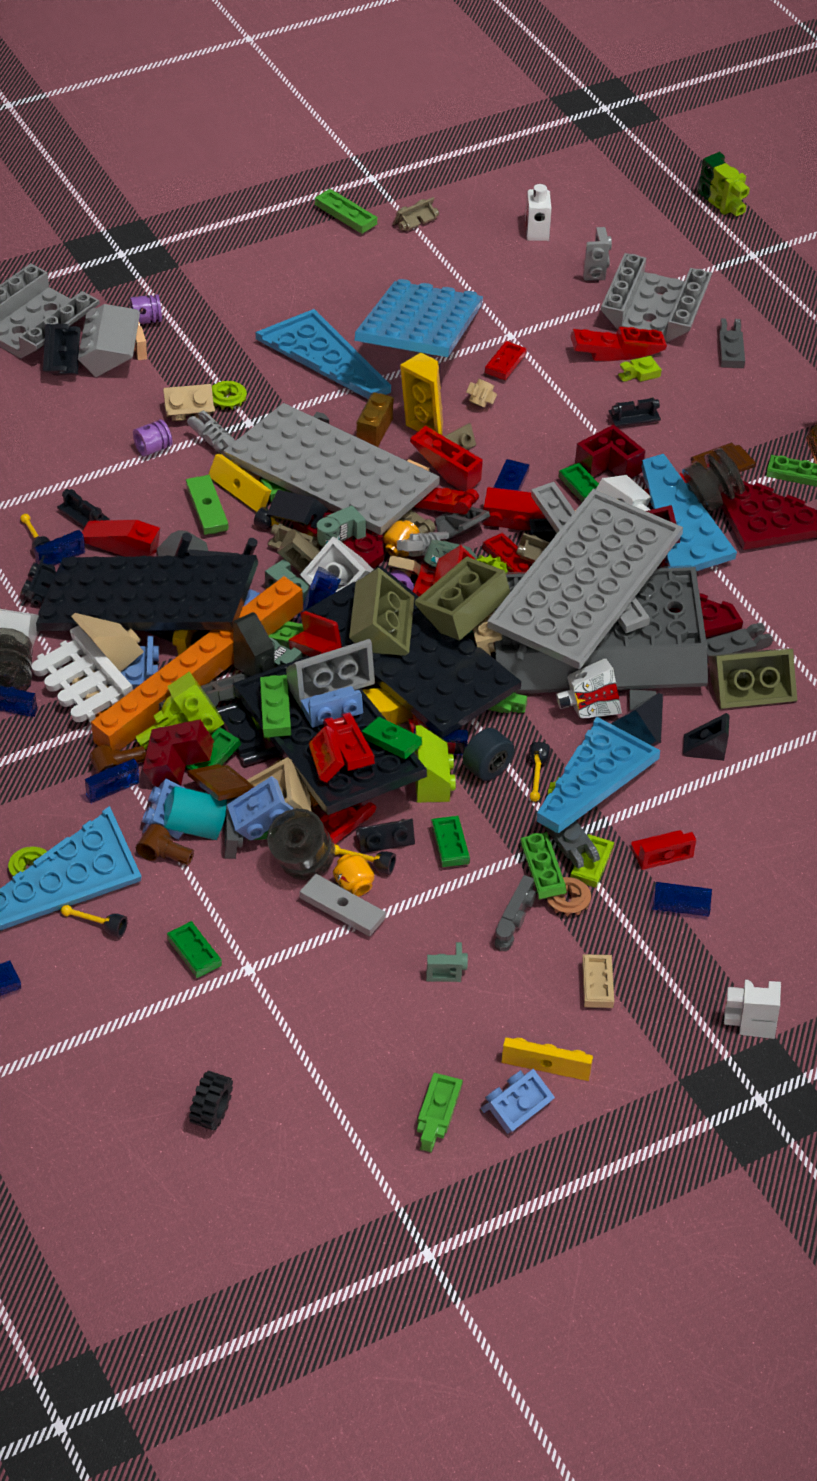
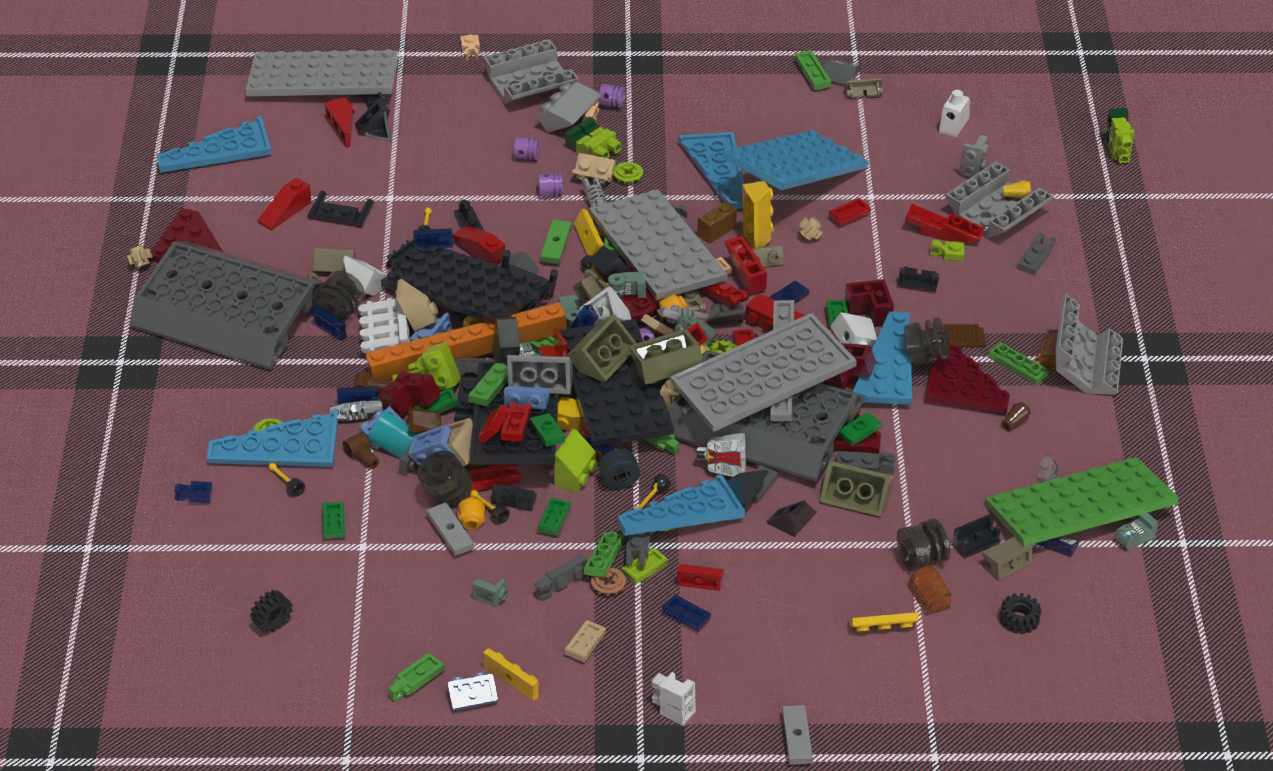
camera: 30 degrees right, 5 degrees down
black hinge [43,324,80,376] -> none
none -> light grey hinge [330,401,383,422]
none -> medium lavender piece [514,136,540,161]
none -> lime hips [565,117,621,158]
none -> dark grey slope [823,60,862,87]
none -> green plate [837,412,882,446]
none -> yellow cone [1003,180,1031,198]

